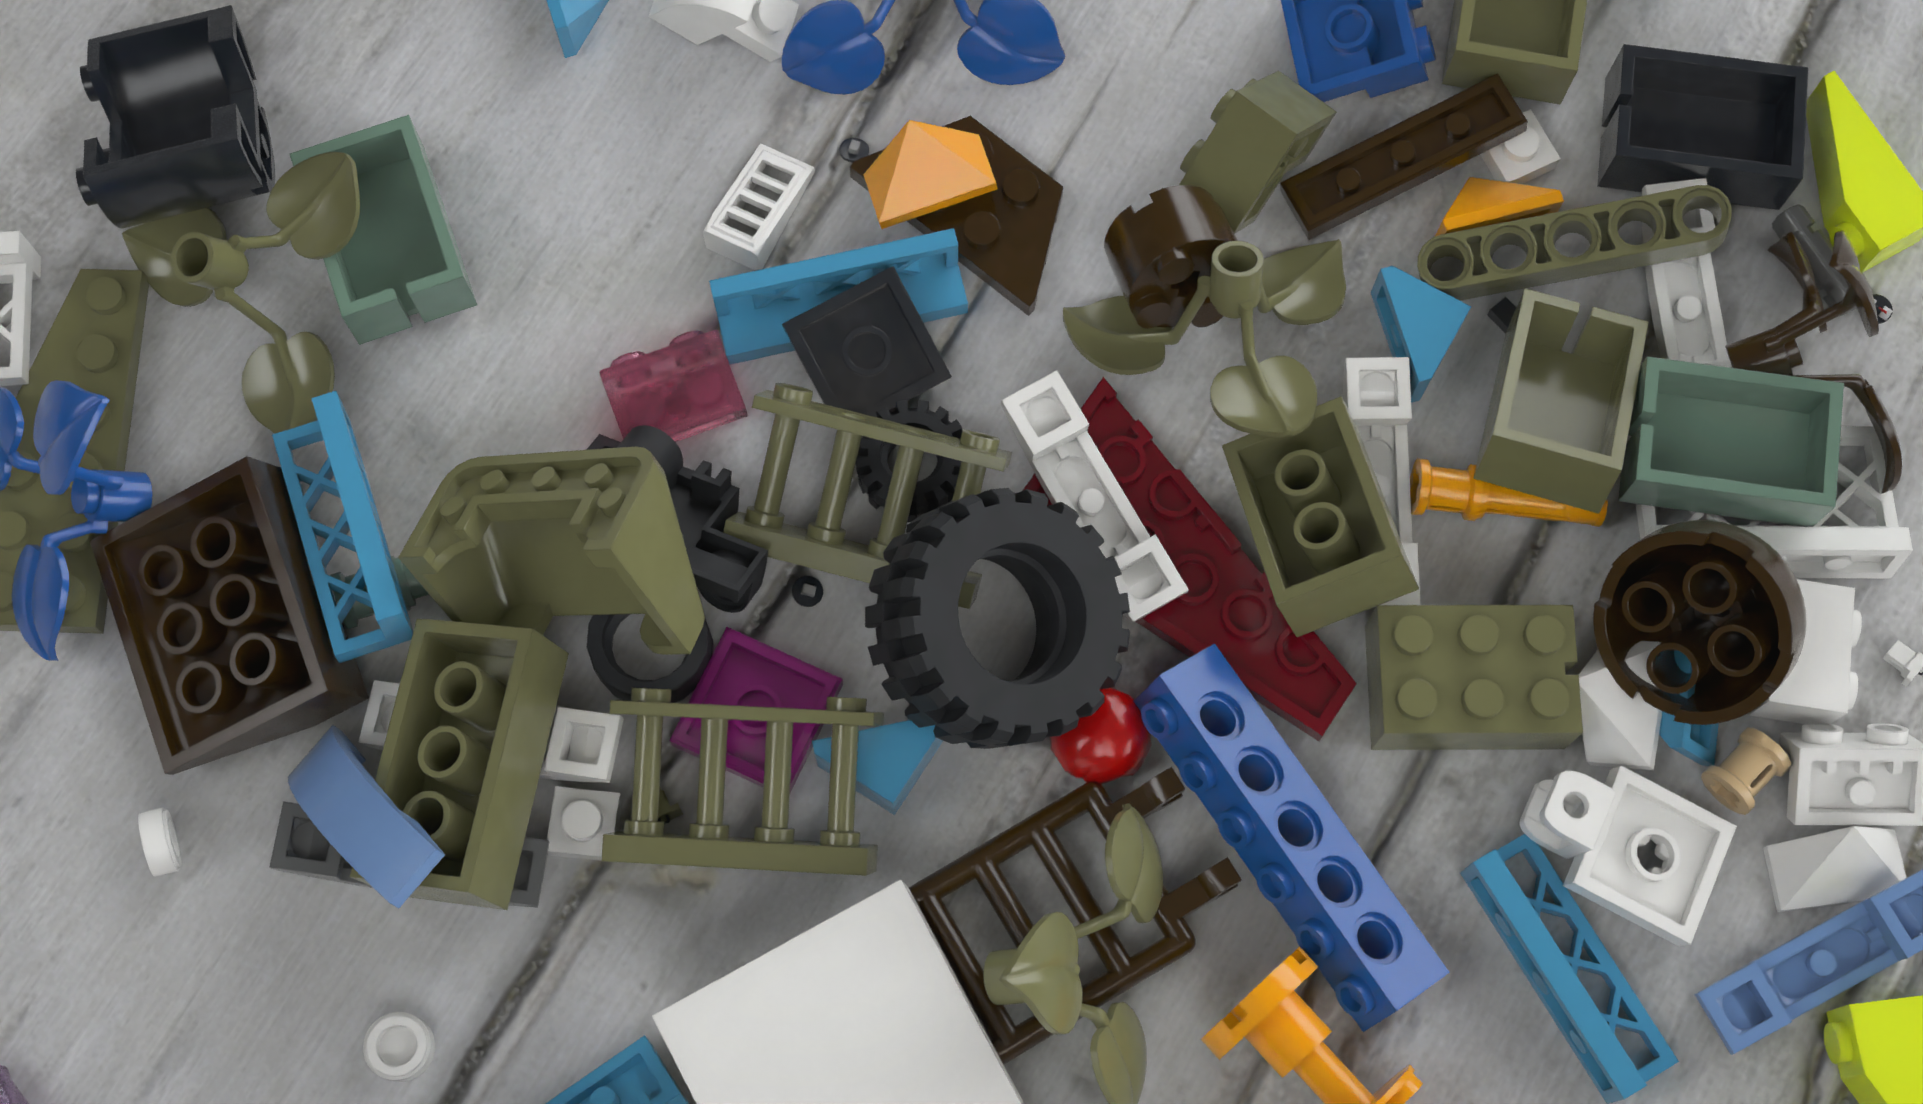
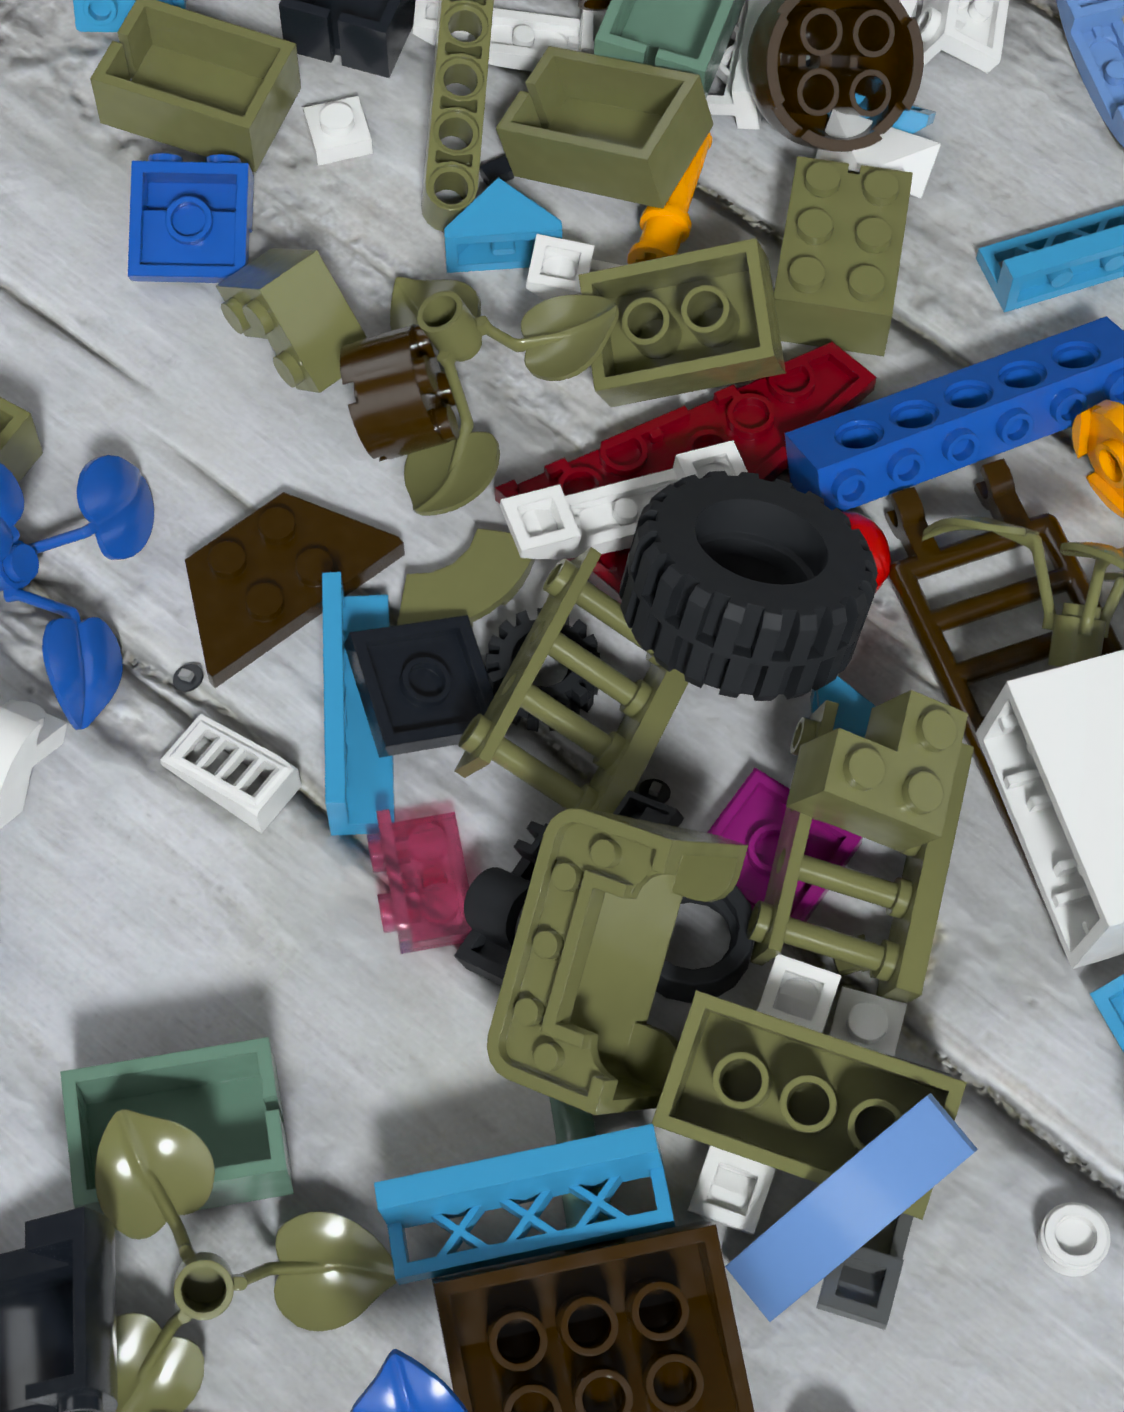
camera: 80 degrees left, 10 degrees down
light orange slope [863,120,998,229] -> none
dark brown tile [1280,73,1528,240] -> none
light orange slope [1435,177,1564,237] -> none
white plate [1519,765,1737,947] -> none
tan bush [1701,727,1791,815] -> none
white slope [1763,826,1906,912] -> none
none -> olive tile [397,528,535,627]
none -> olive brick [786,690,968,852]

